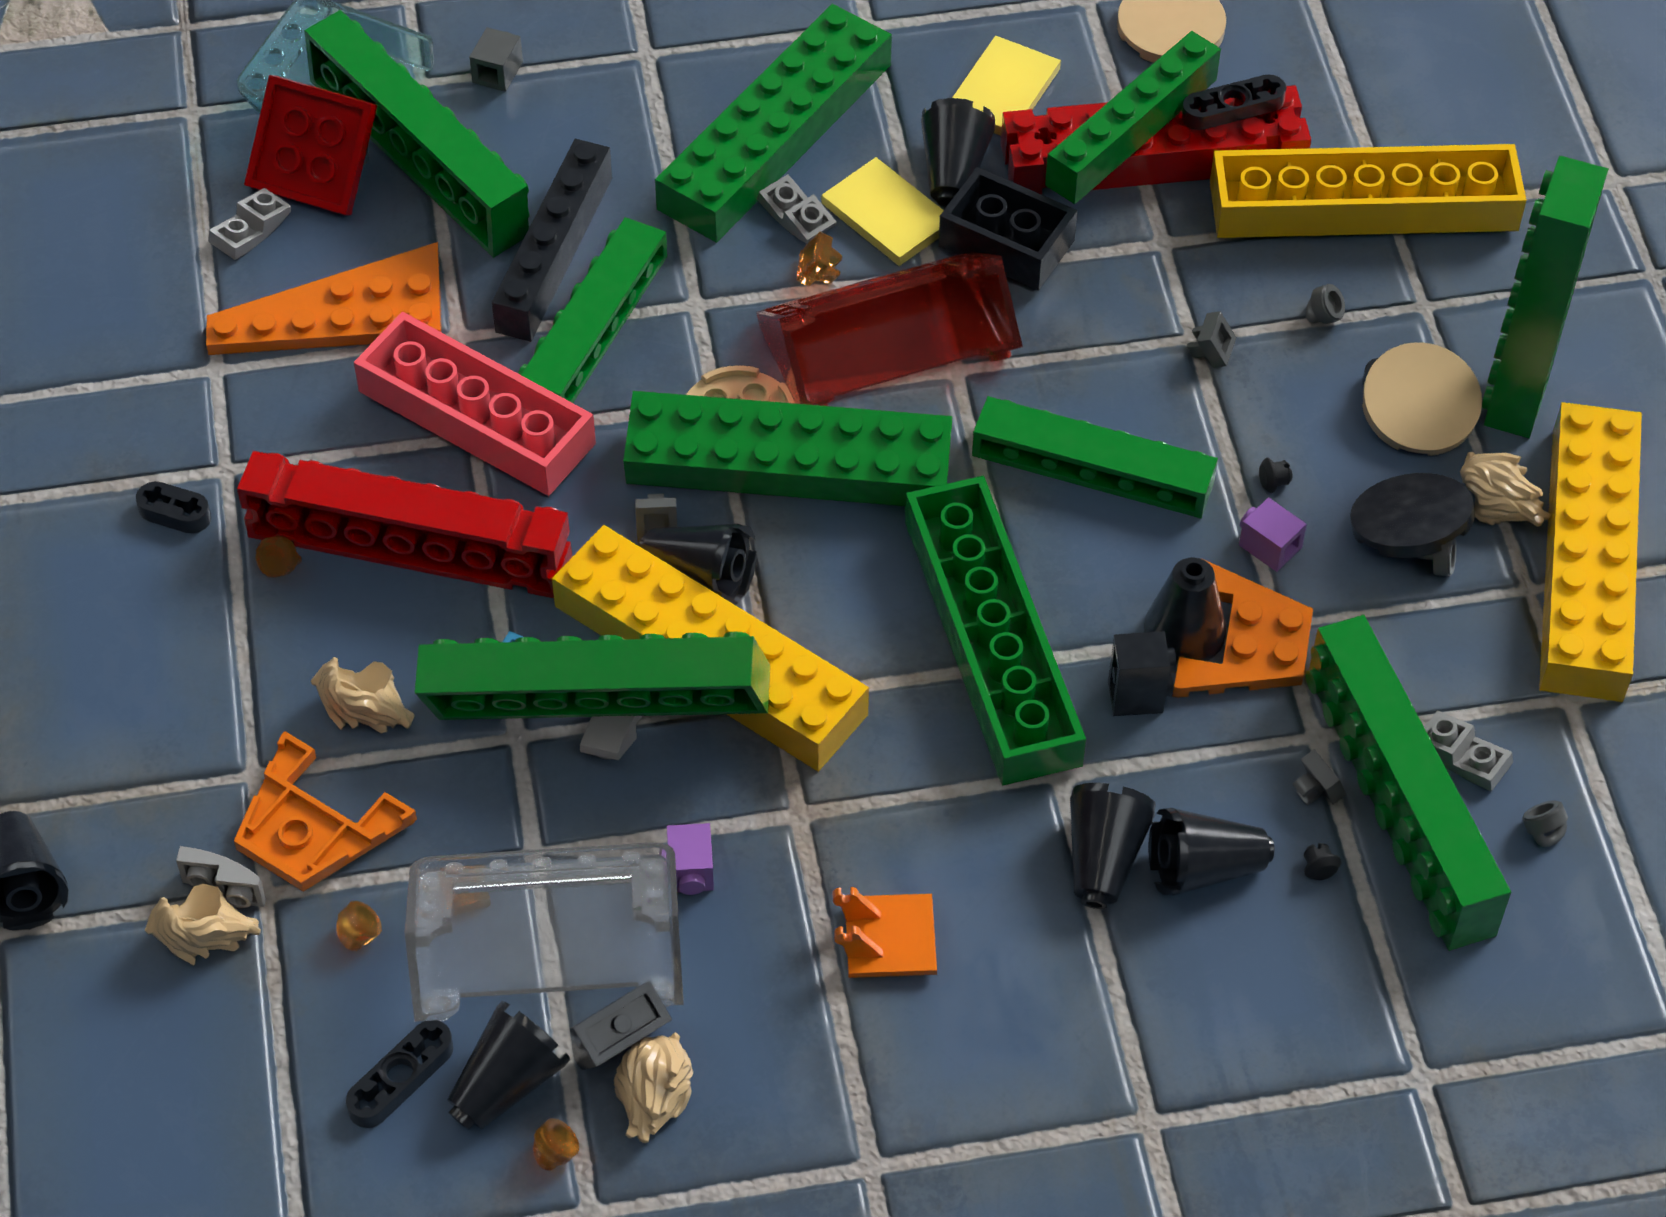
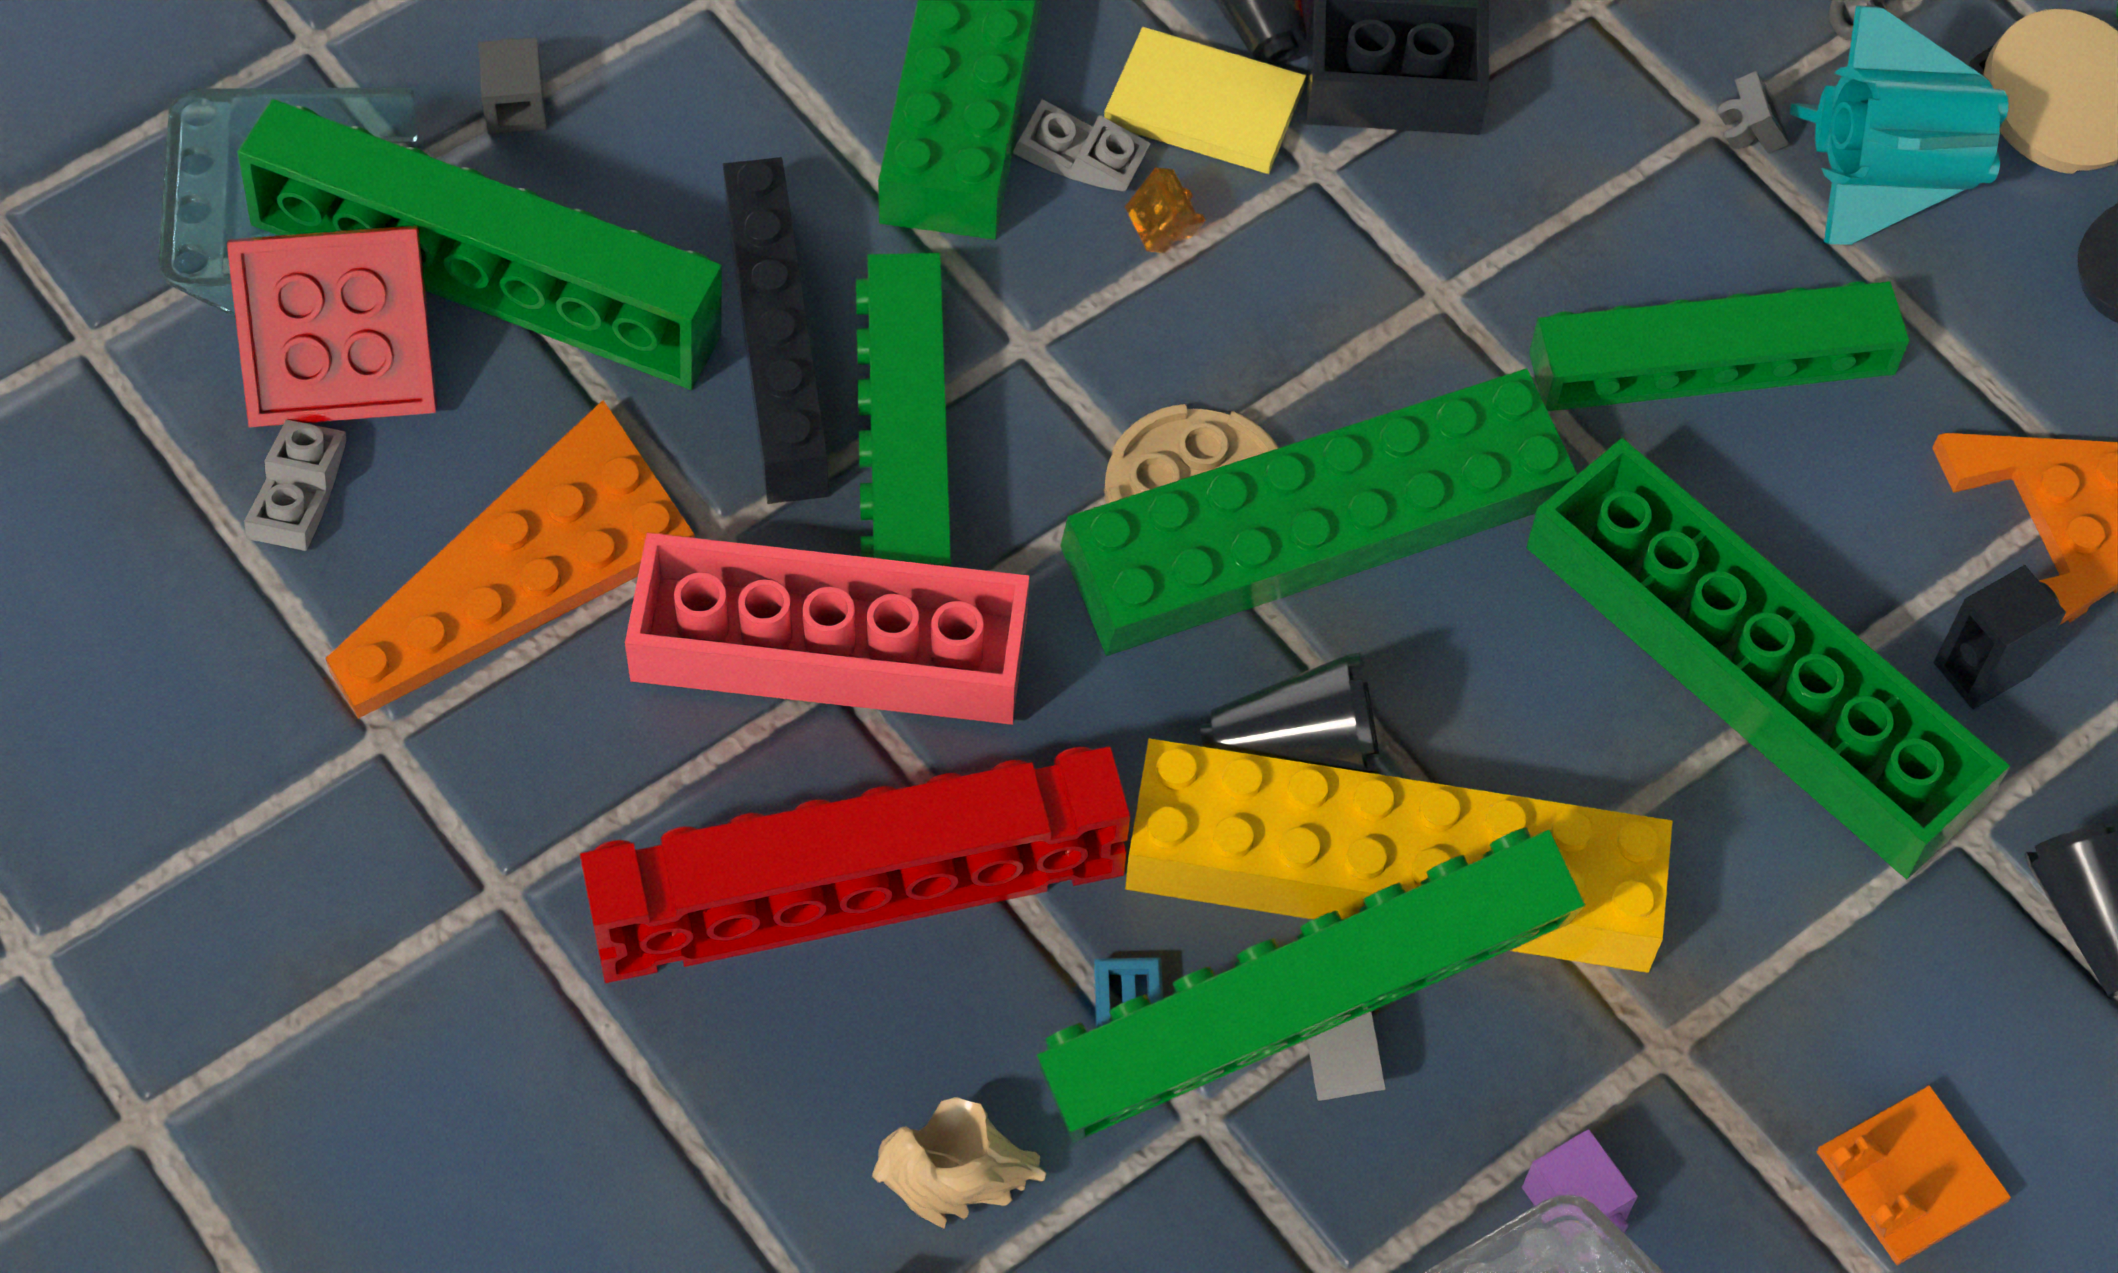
camera: 30 degrees left, 5 degrees up
black beam [136,481,211,533] -> none
clear orange tile [255,536,302,578] -> none
dark grey tile [635,493,677,542] -> none
clear red windscreen [756,252,1023,406] -> none
black cone [1144,557,1227,661] -> none
medium lavender brick [1239,497,1307,572] -> none
black piece [1259,457,1293,493] -> none
none -> teal brick [1790,5,2009,245]

